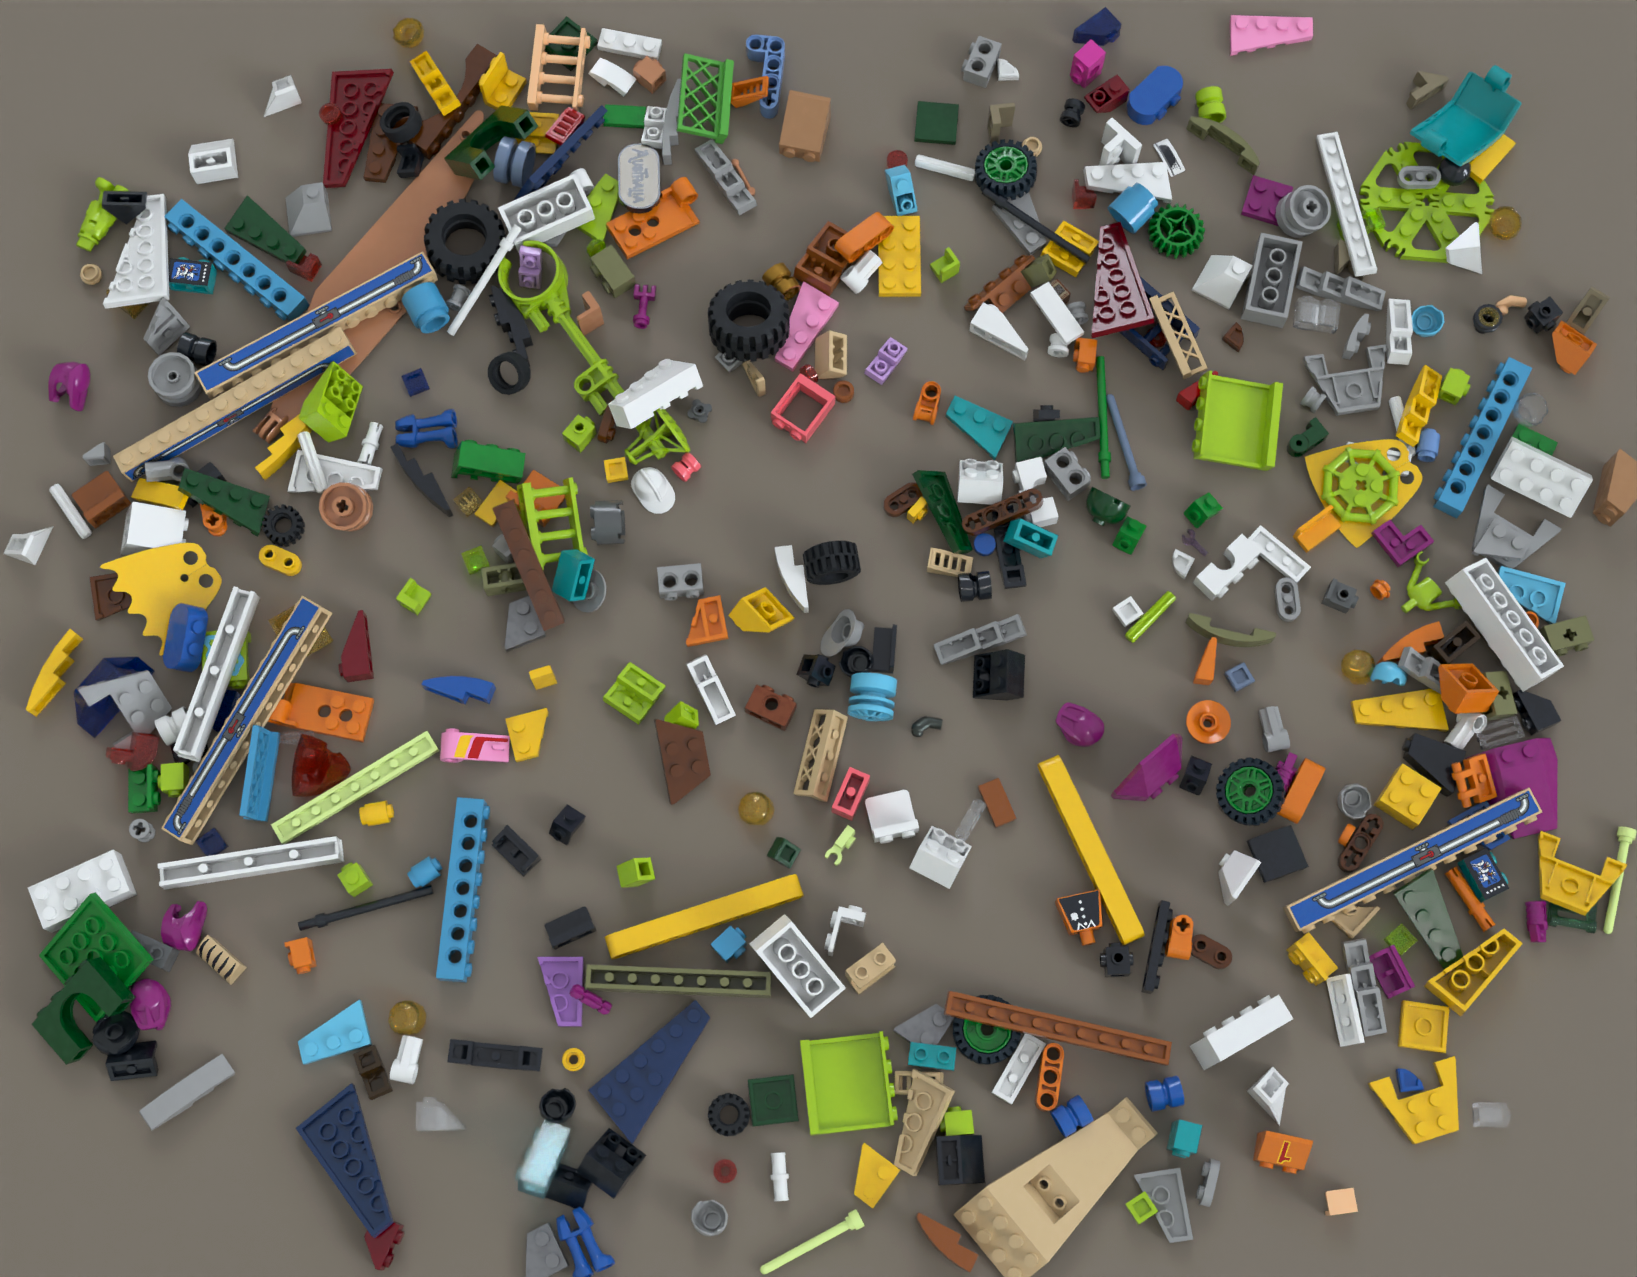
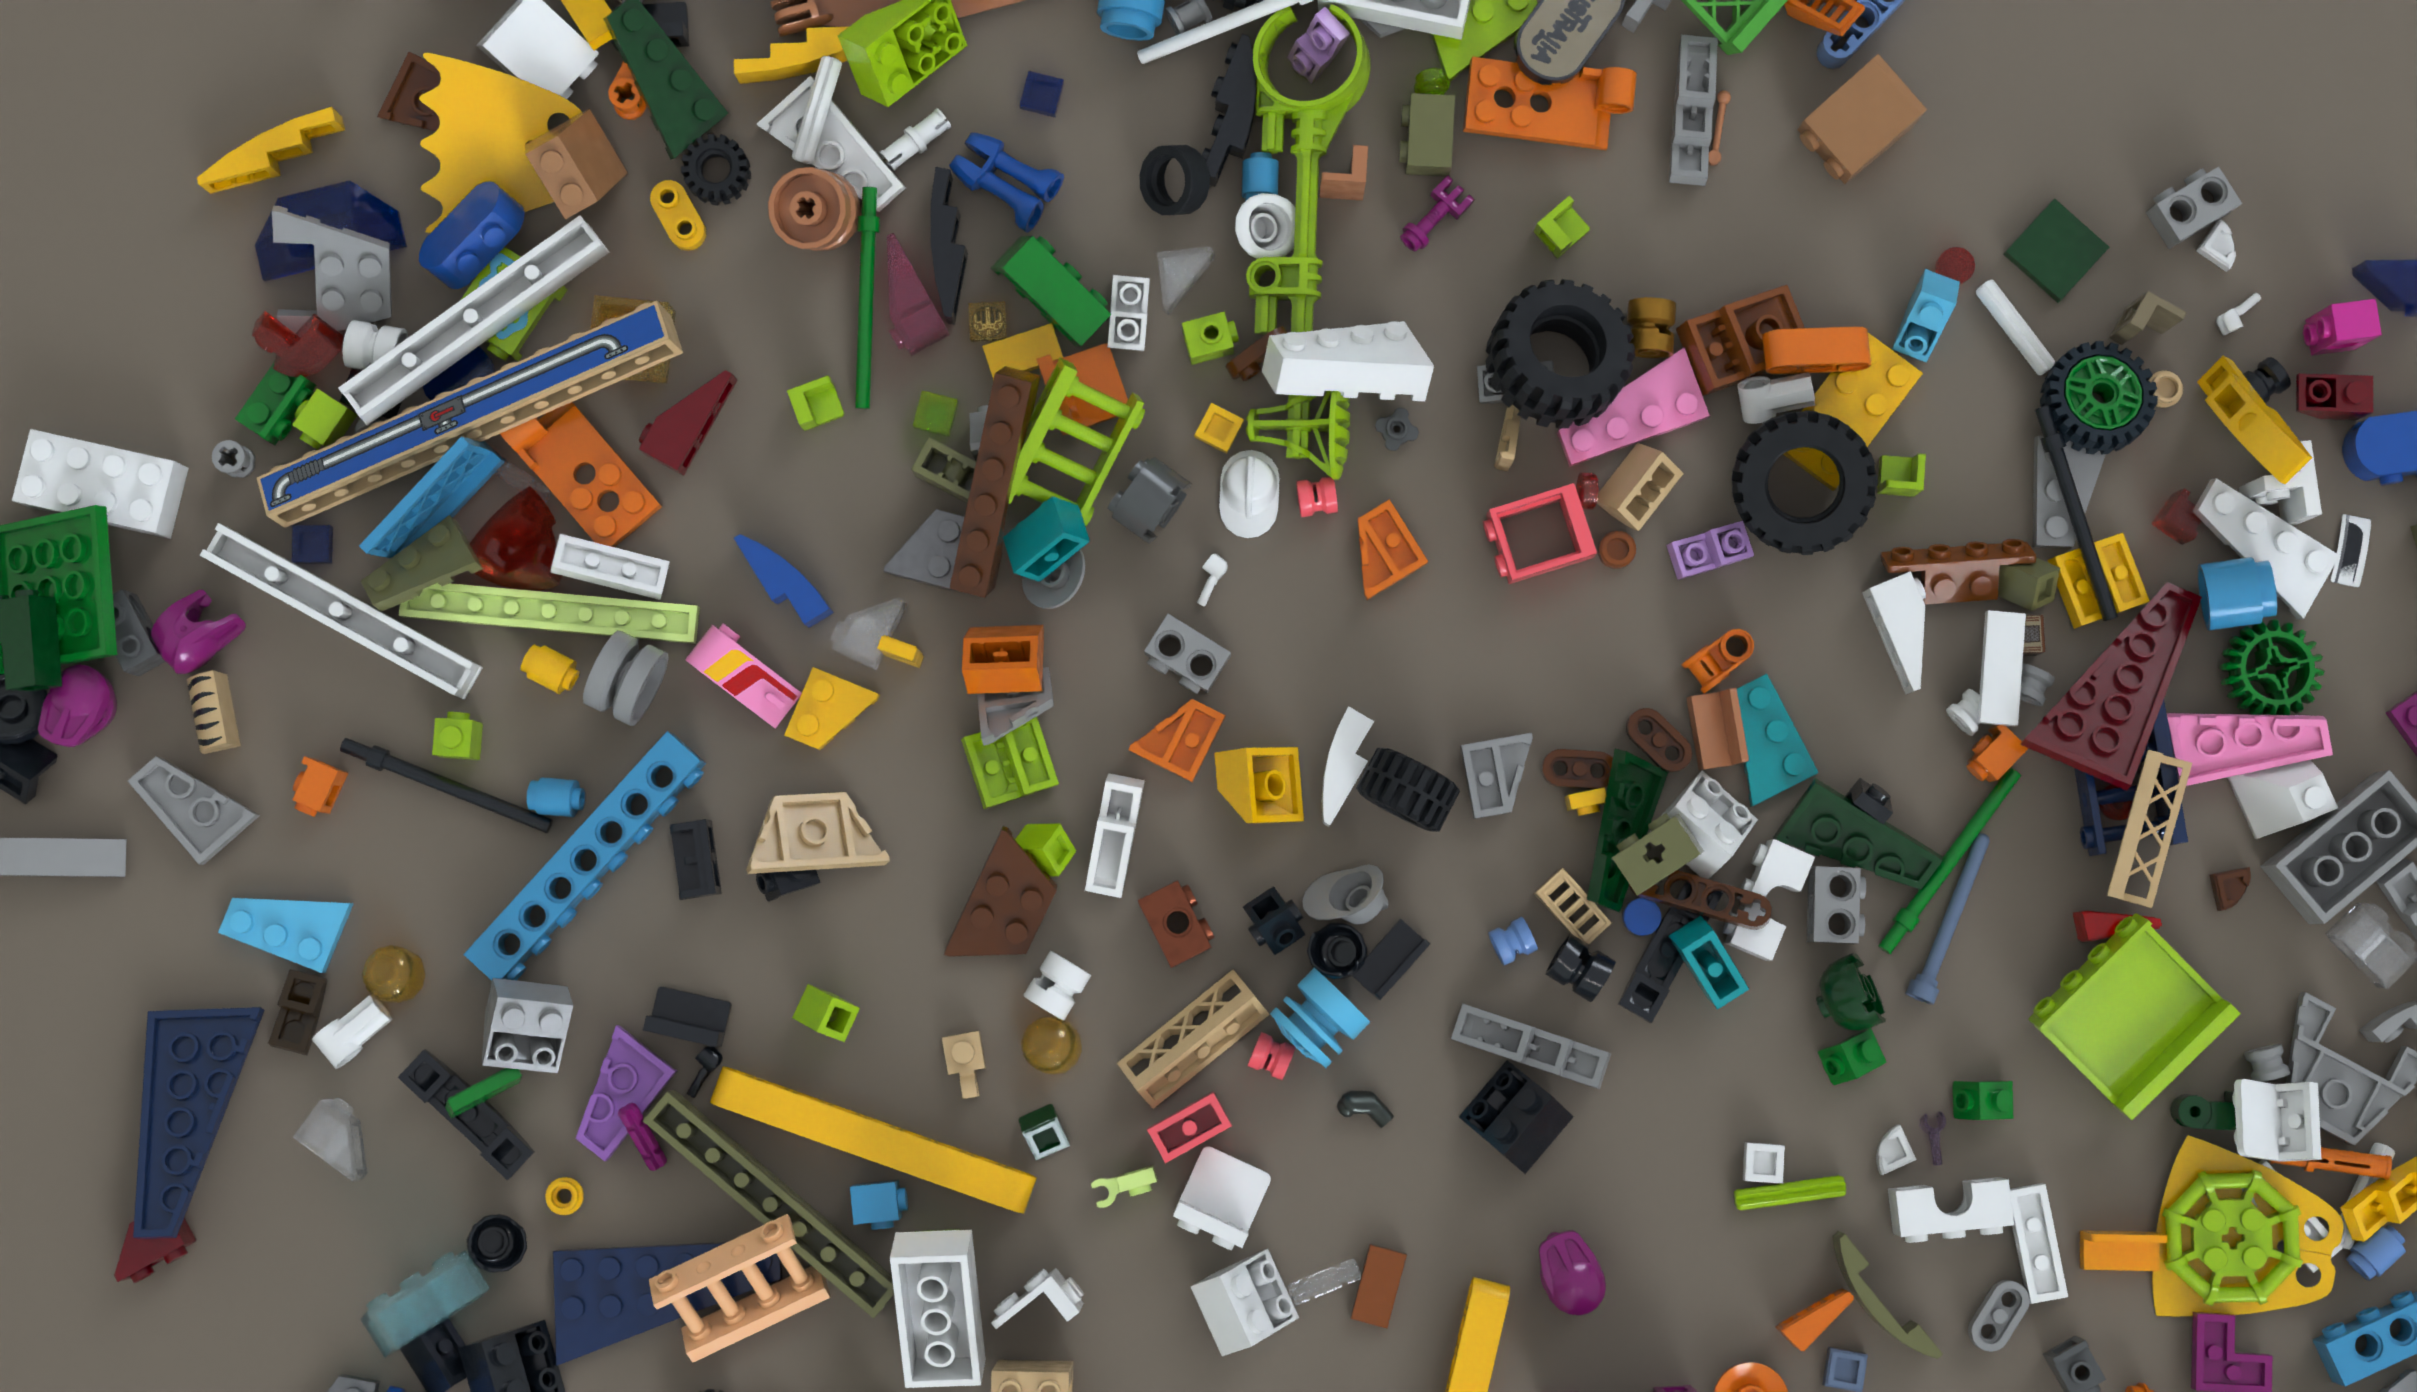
camera: 40 degrees right, 10 degrees up
none -> light grey wing [128,756,260,865]
none -> olive wing [361,515,483,612]
none -> green tile [445,1068,522,1119]
none -> light grey slope [482,978,573,1073]
none -> medium nougat slope [525,108,628,220]
none -> white plate [550,534,670,600]
none -> light grey wheel [583,630,669,726]
none -> light nougat fence [649,1214,831,1363]
none -> black hand [687,1046,723,1098]
none -> tan wing [747,792,890,874]
none -> clear slope [830,597,908,671]
none -> green bar [855,187,880,409]
none -> clear pink slope [887,233,949,356]
none -> tan plate [942,1031,986,1099]
none -> orange slope [962,625,1044,694]
none -> light grey wing [977,667,1054,746]
none -> white wheel [1023,950,1092,1020]
none -> white slope [1107,275,1150,351]
none -> clear slope [1157,246,1215,315]
none -> white hand [1197,554,1228,606]
none -> white hat [1235,193,1296,259]
none -> dark azure brick [1242,152,1279,201]
none -> coral wheel [1247,1032,1296,1080]
none -> orange wing [1357,499,1428,600]
none -> light grey wing [1460,733,1533,819]
none -> medium blue wheel [1488,917,1538,966]
none -> lime panel [1533,195,1590,259]
none -> olive brick [1612,813,1704,896]
none -> reddish brown plate [1626,708,1692,772]
none -> nougat panel [1686,688,1749,771]
none -> black tyre [1731,410,1878,555]
none -> bright pink wing [2166,713,2333,786]
none -> yellow slope [2197,355,2312,484]
none -> white hand [2216,293,2261,336]
none -> white bracket [2232,1079,2322,1162]
none -> orange pin [2269,1147,2392,1180]

